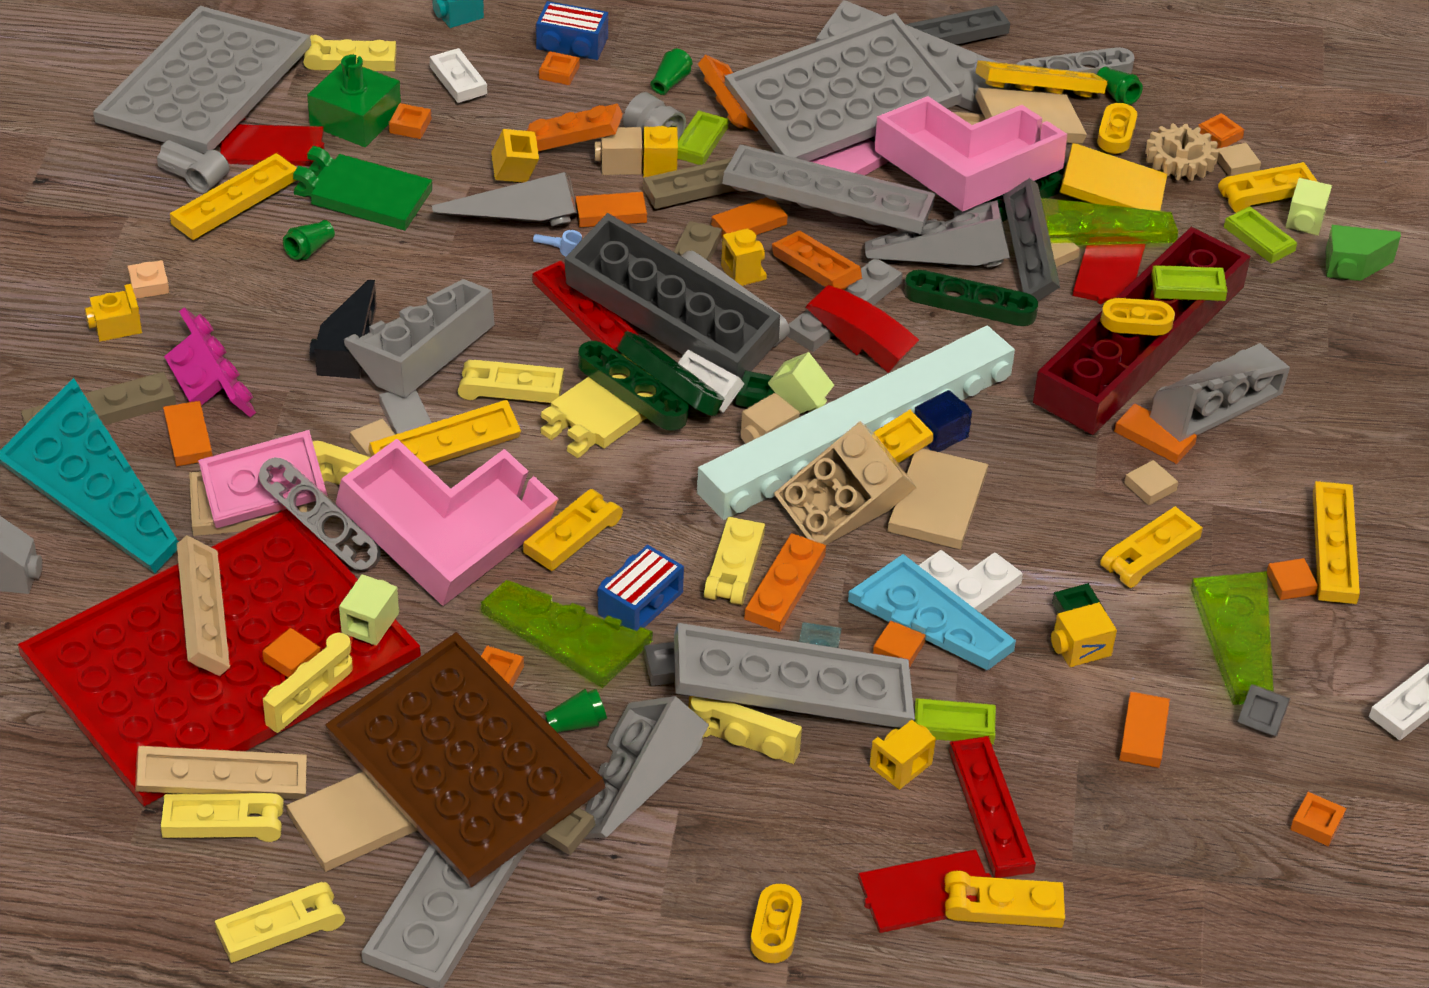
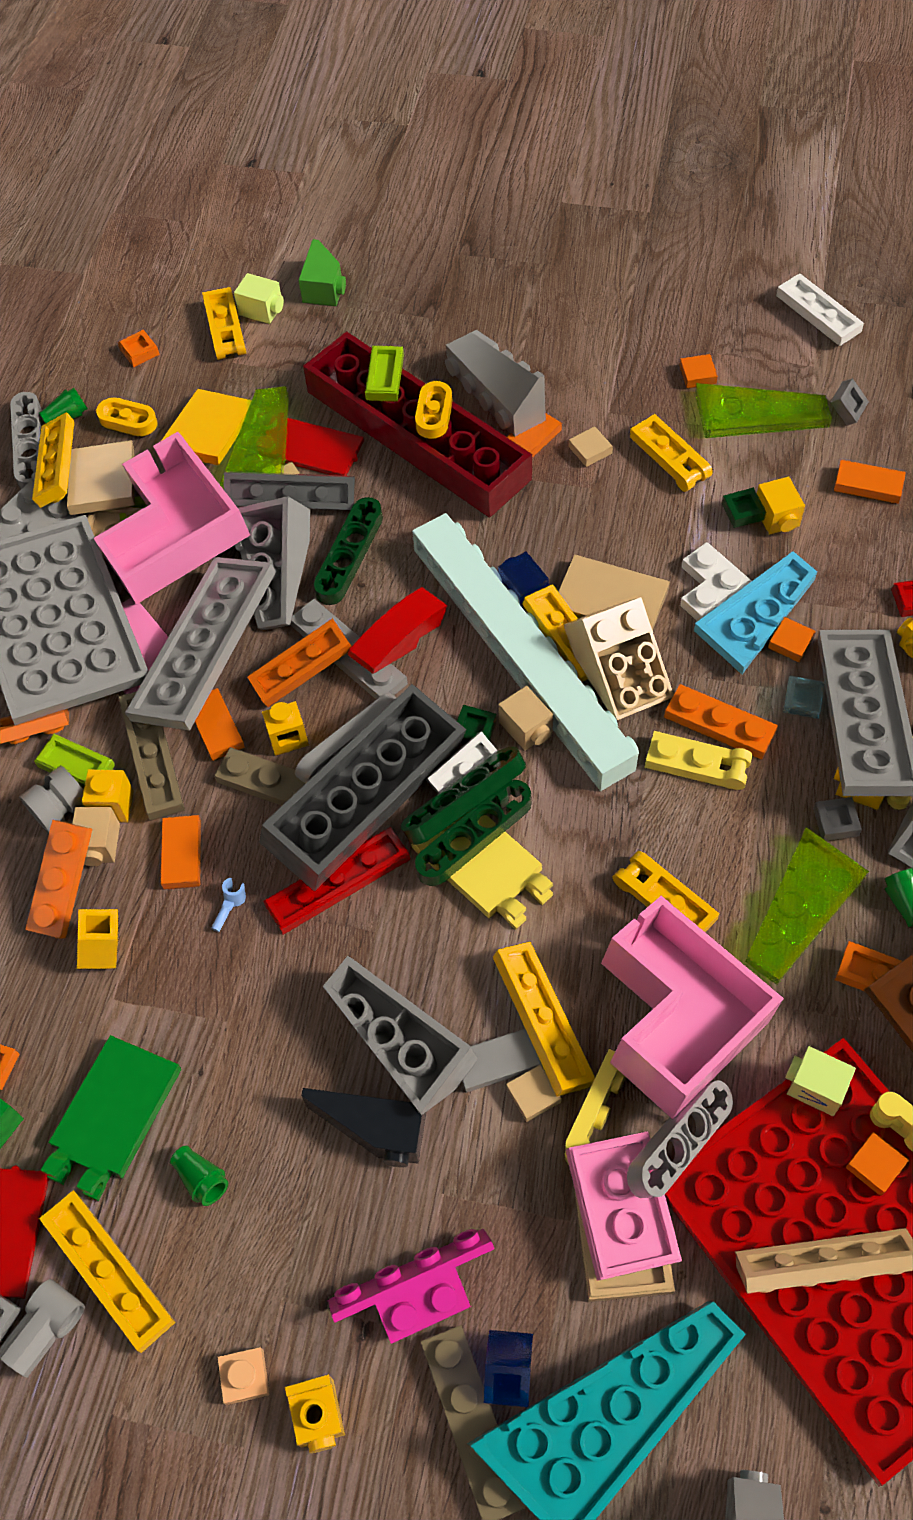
camera: 80 degrees left, 15 degrees up
orange tile [163,401,213,467] -> none
light grey wedge [432,172,577,227] -> none
light yellow plate [458,360,564,403] -> none
brick [597,544,684,637] -> none
yellowish green brick [768,352,834,414] -> none
lime tile [914,698,996,745] -> none
tan gear [1145,123,1219,181] -> none
tan tile [1217,143,1261,176] -> none
lime tile [1224,206,1297,264] -> none
yellow plate [1313,481,1360,604] -> none
none -> clear blue brick [483,1330,533,1407]

